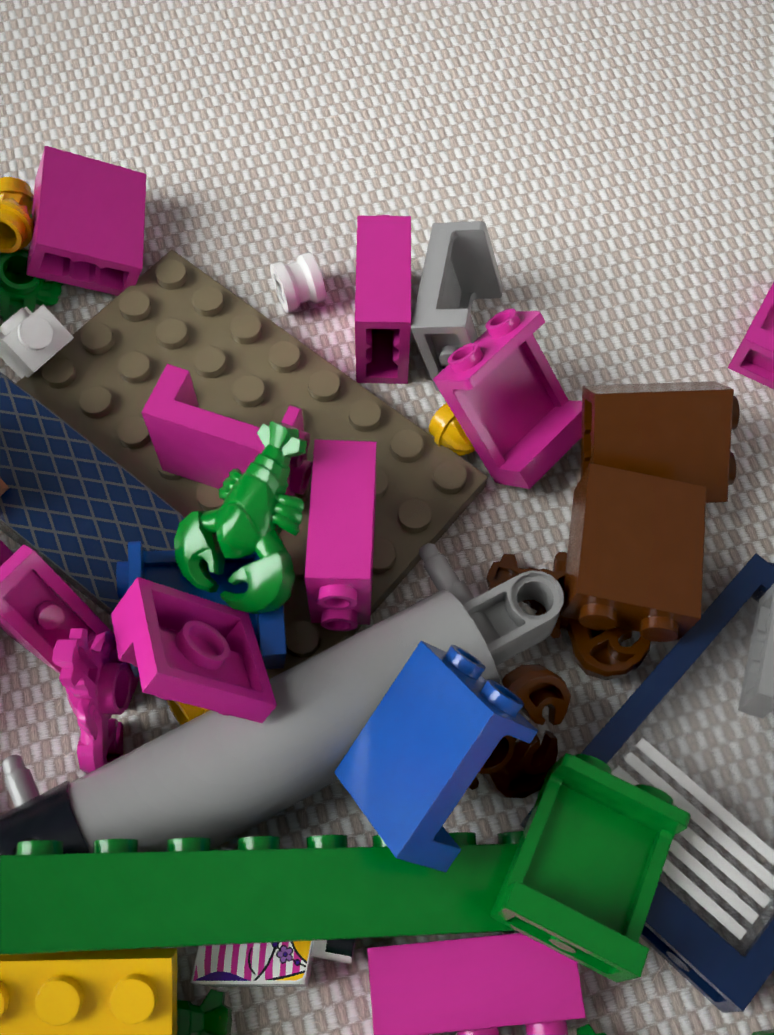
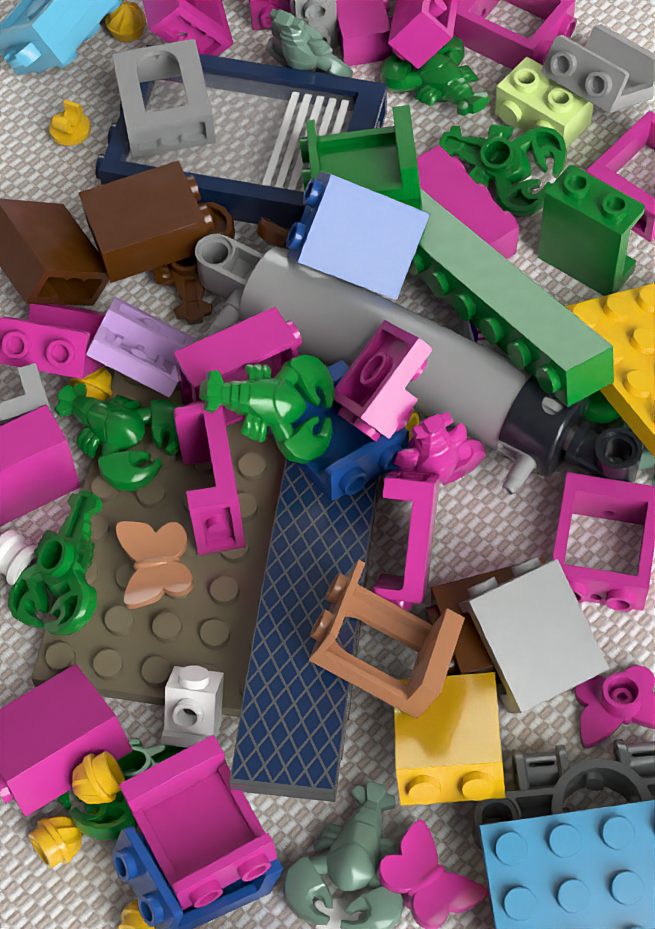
camera: 115 degrees left, 5 degrees down
none -> green animal [8,490,102,635]
none -> green animal [55,383,180,492]
none -> lavender slope [86,296,195,398]
none -> nougat animal [115,521,194,609]

